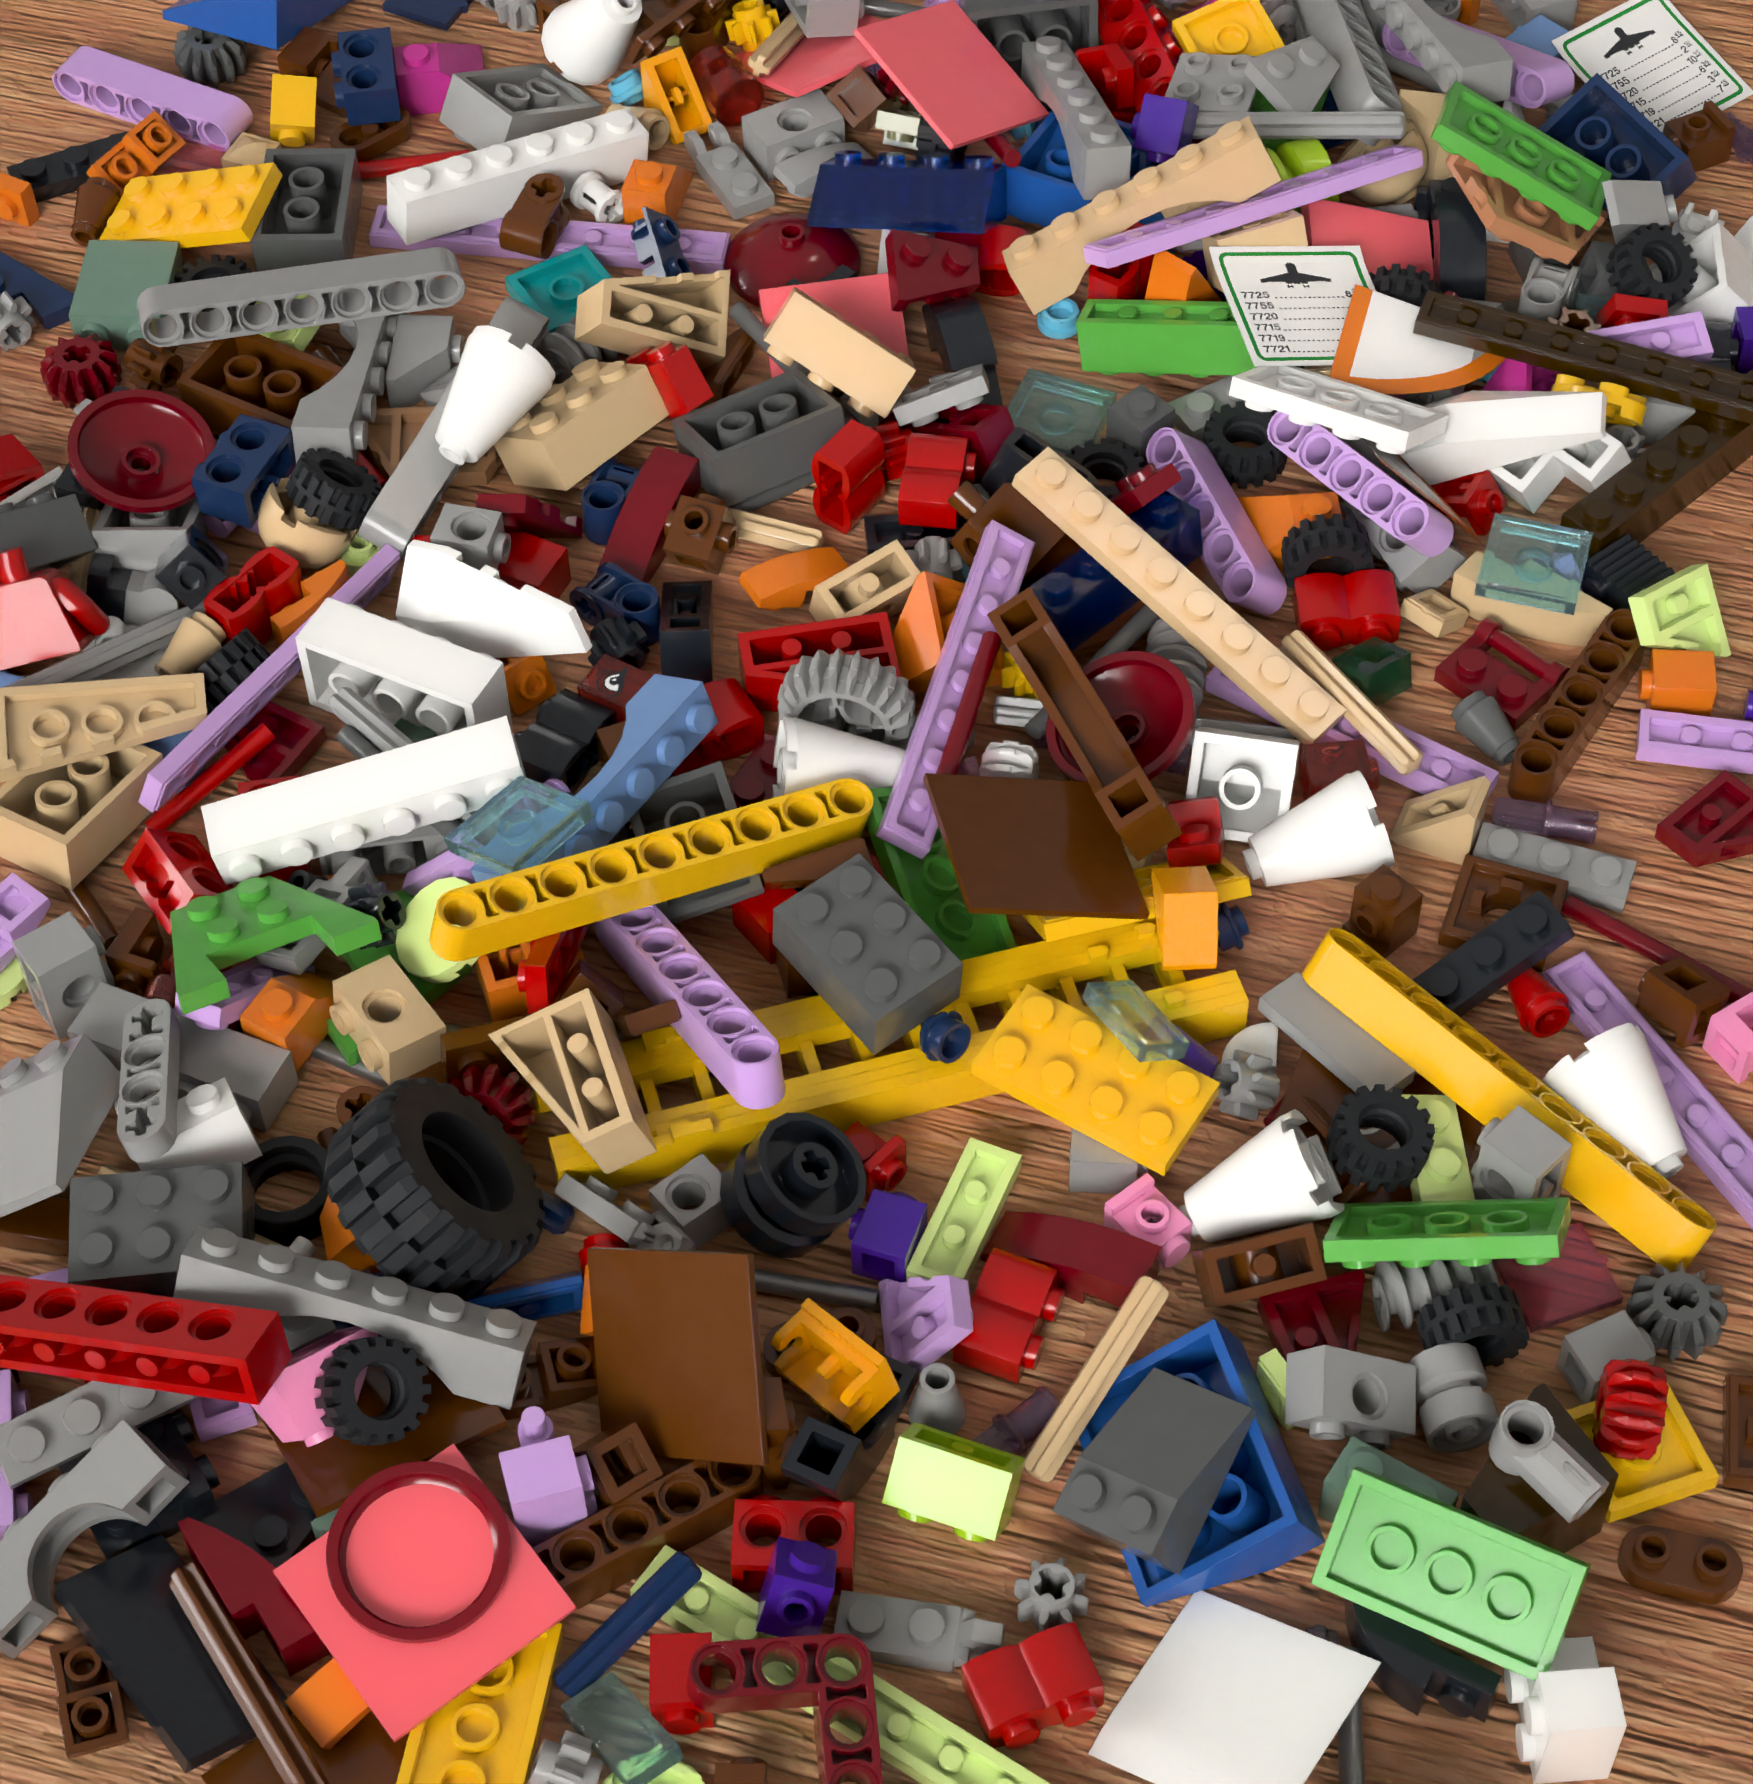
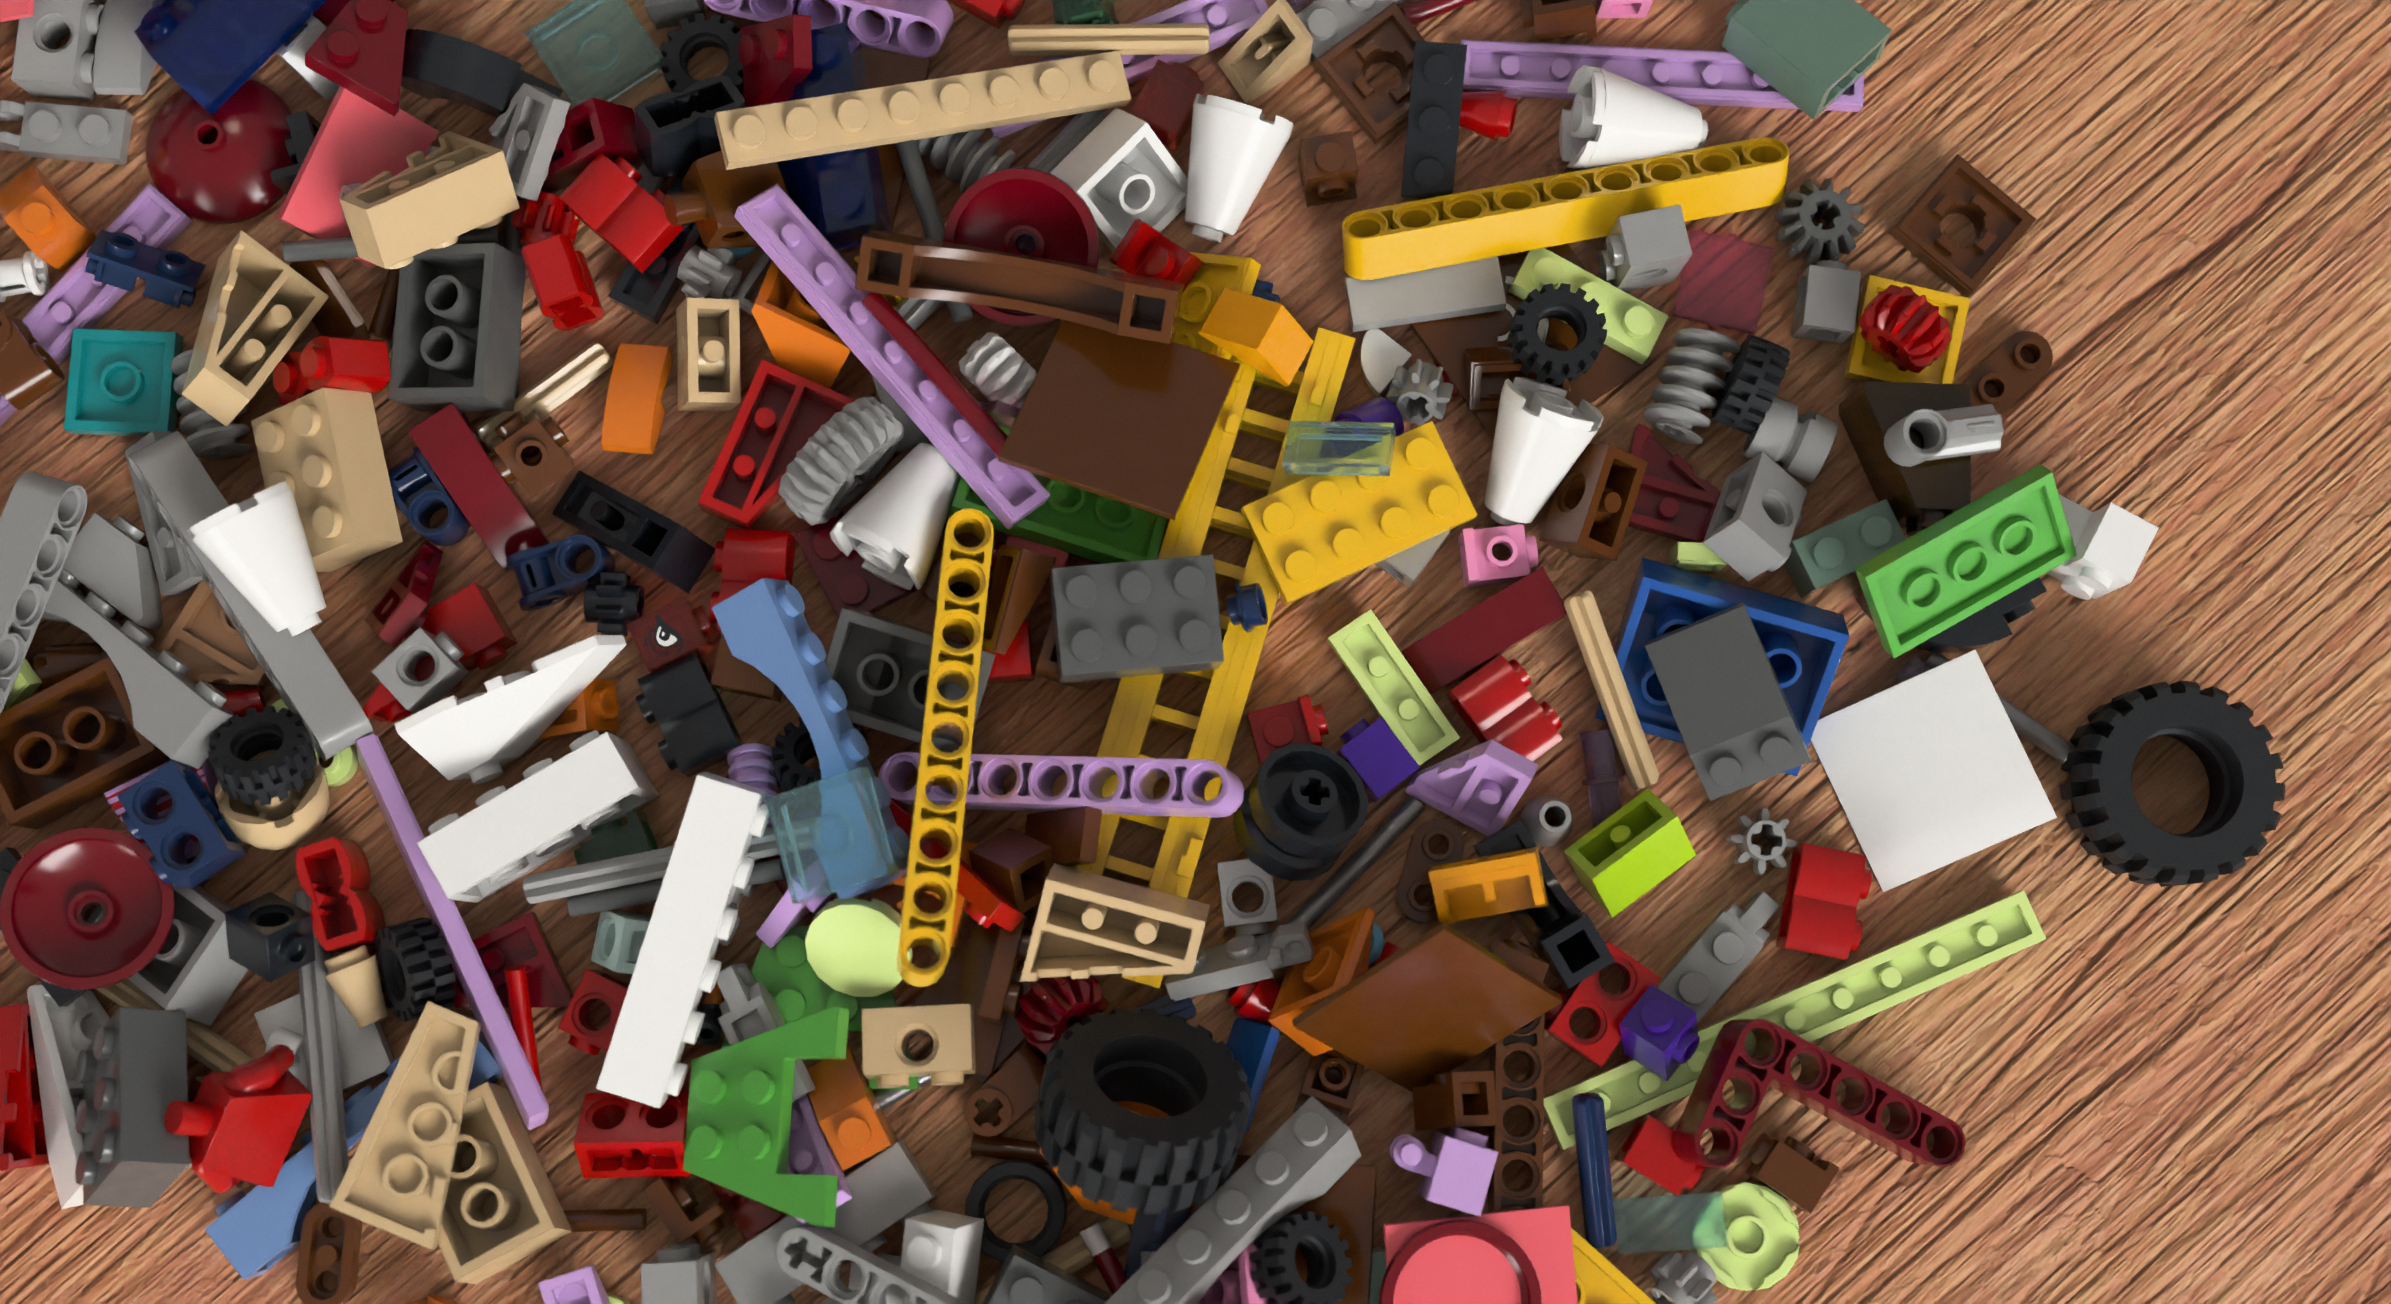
camera: 60 degrees left, 30 degrees up
leg [86,553,181,624] -> none
orange slope [270,559,349,649] -> none
black gear [343,882,406,950] -> none
bright green plate [1323,1197,1571,1269] -> none

